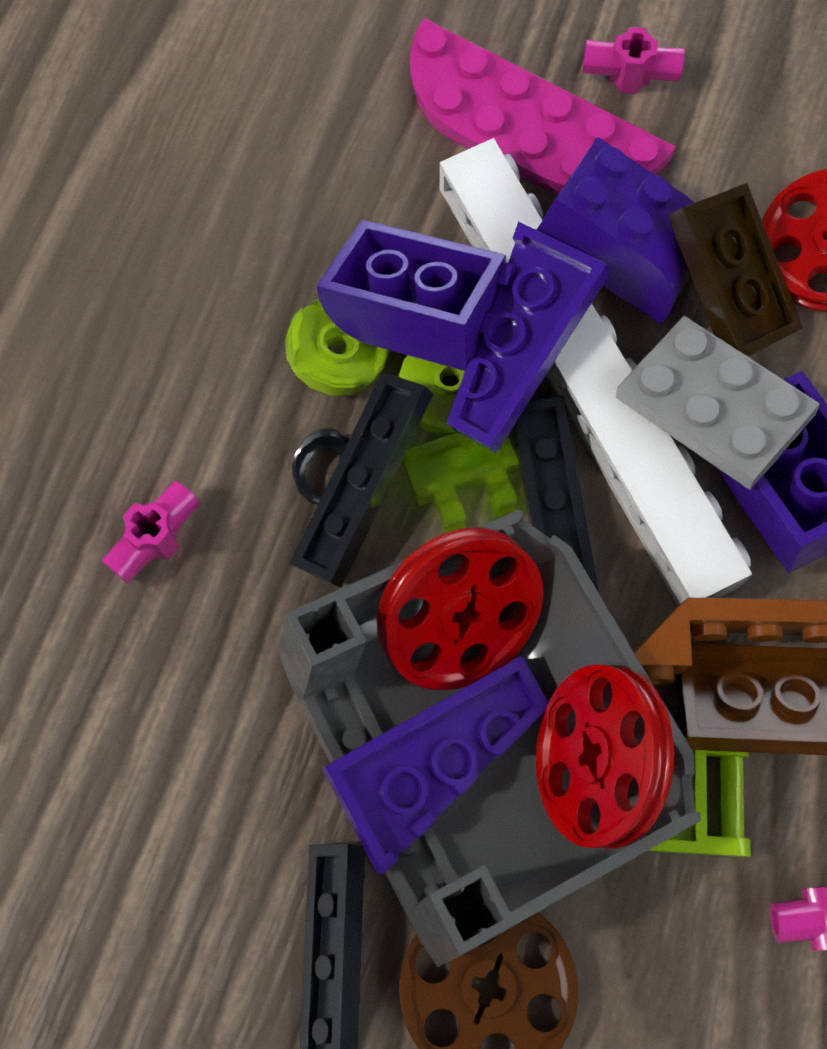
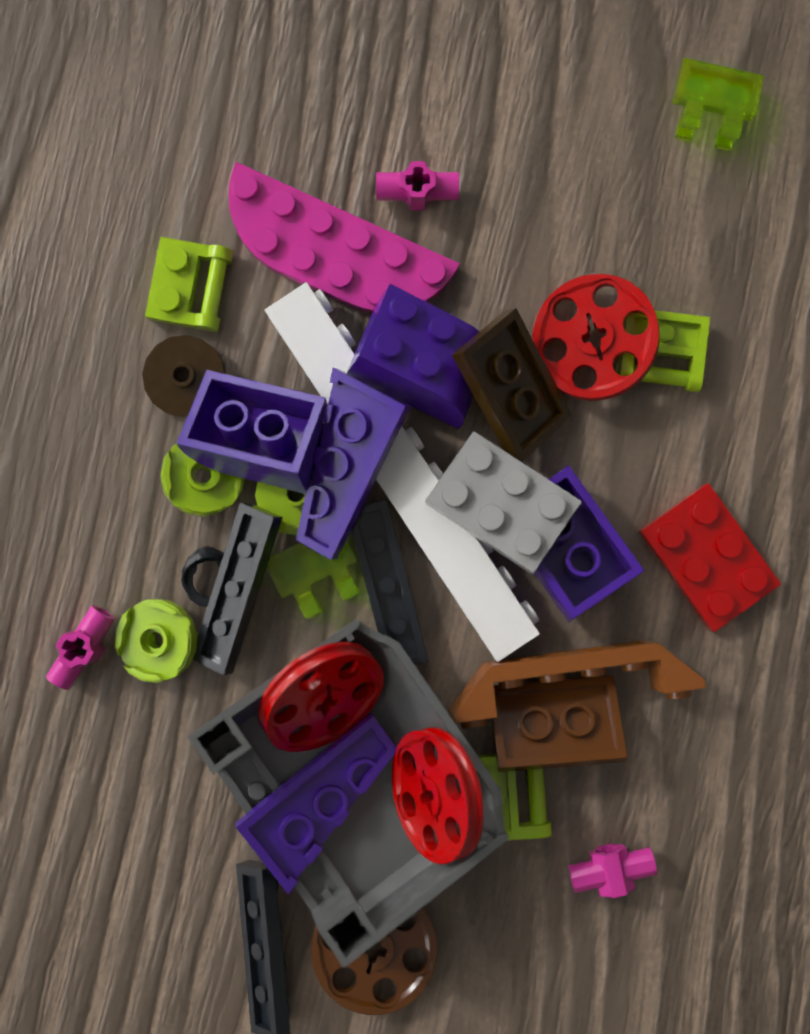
camera: 10 degrees left, 15 degrees up
none -> lime plate [115,599,197,683]
none -> dark brown plate [142,335,226,418]
none -> lime plate [145,236,233,332]

